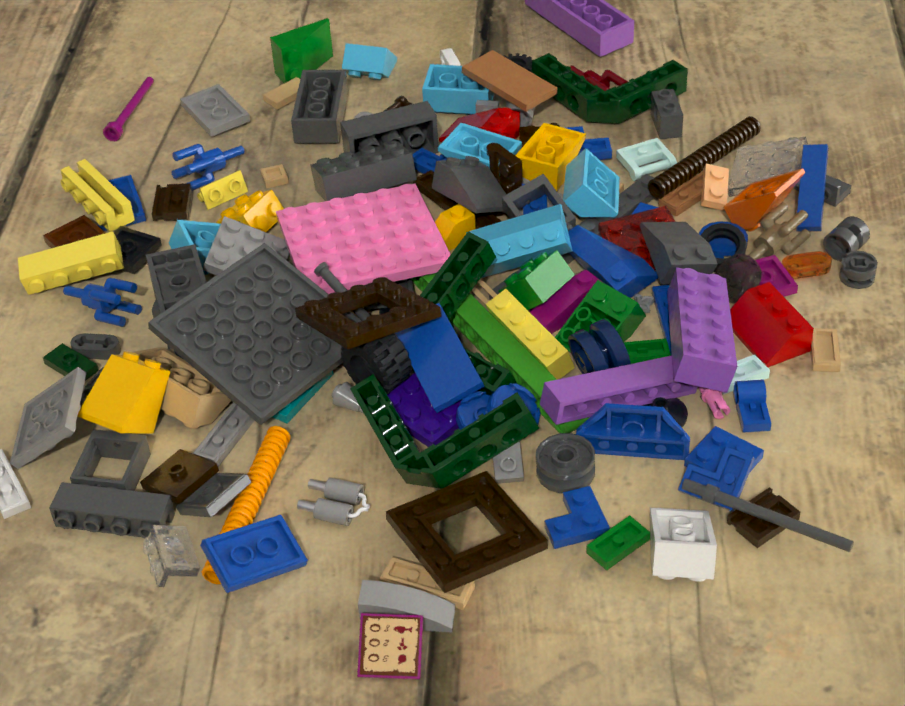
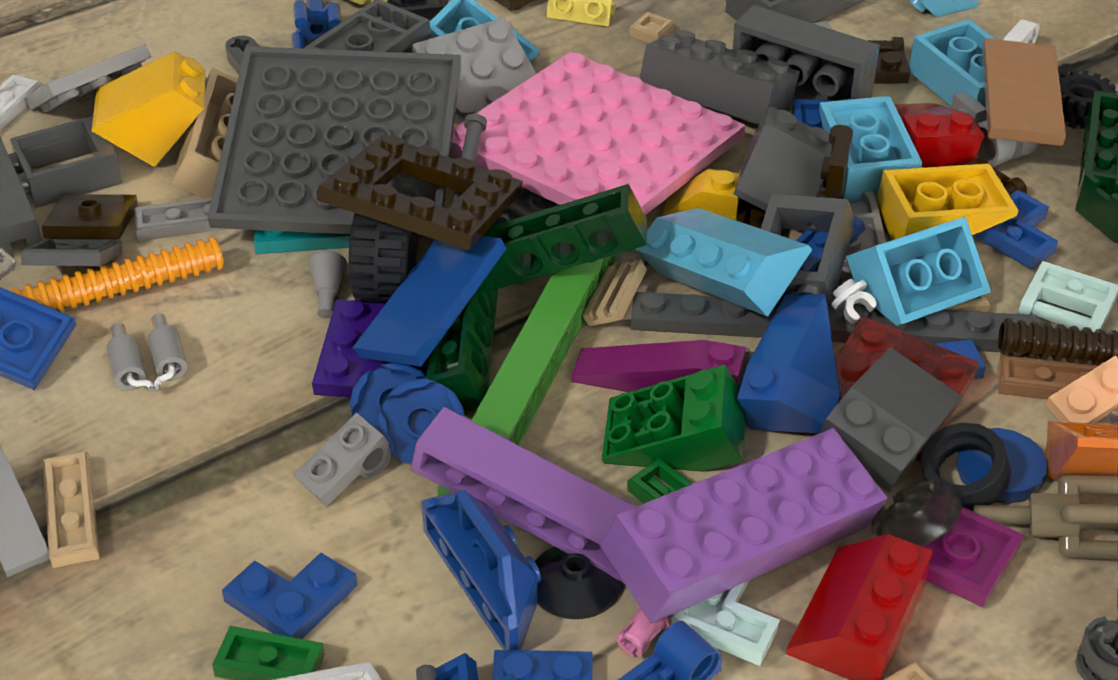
camera: 50 degrees right, 0 degrees up
dark green plate [43,343,99,381] -> none
yellow bracket [216,189,284,232] -> none
dark green brick [350,374,540,489] -> none
dark brown plate [386,471,548,593] -> none
light yellow brick [486,289,575,380] -> none
brick [499,250,575,310] -> none
dark grey wheel [536,433,595,493] -> none
dark blue wheel [568,318,631,374] -> none
light grey plant [634,293,655,313] -> none
clear orange plate [782,251,832,279] -> none
none -> white plate [831,279,877,324]

